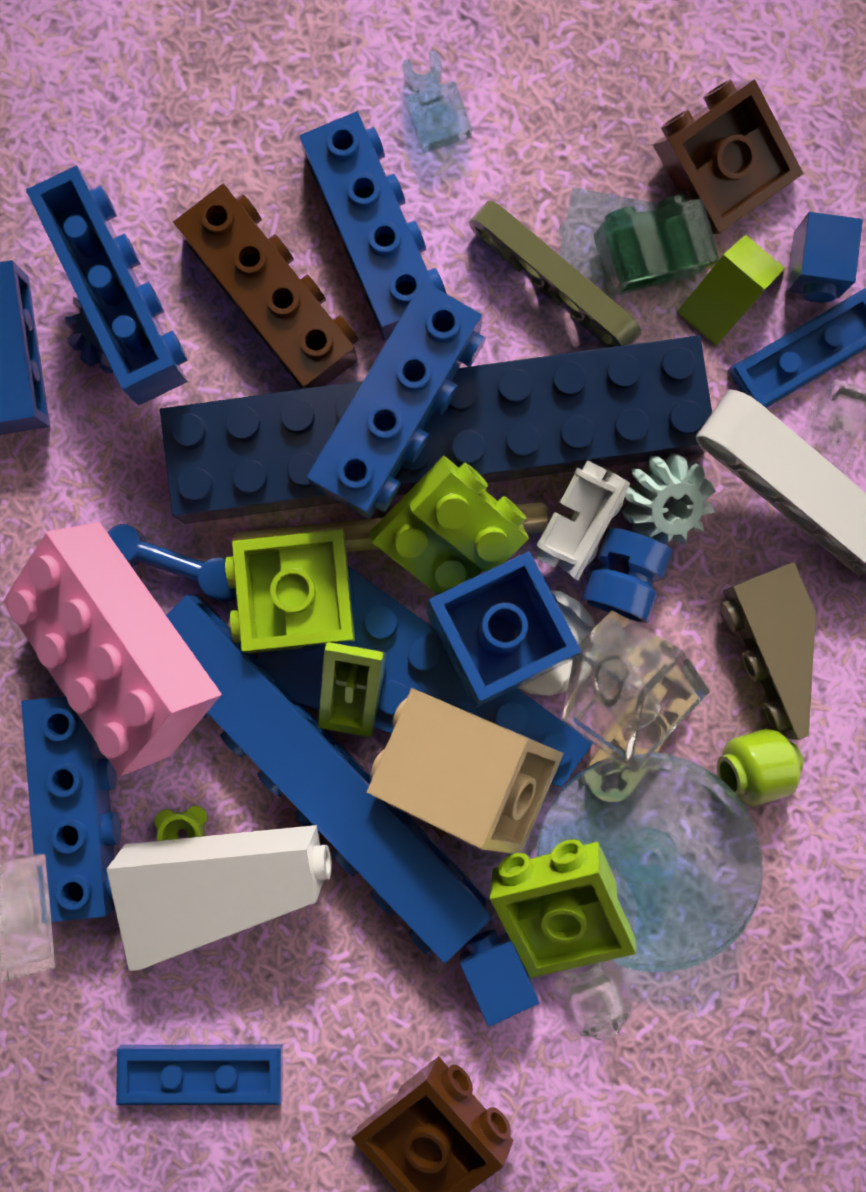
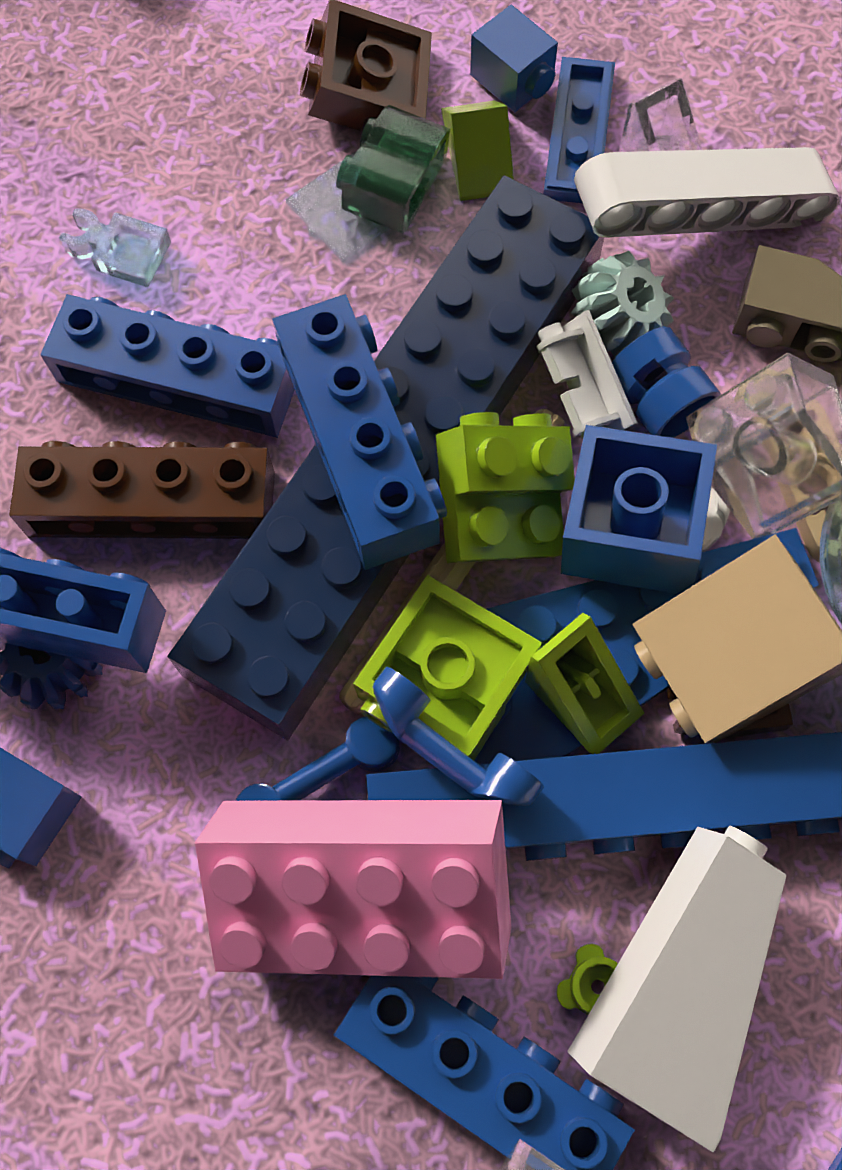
camera: 55 degrees left, 15 degrees down
olive beam [469,201,641,348] -> none
none -> blue bar [372,667,544,806]

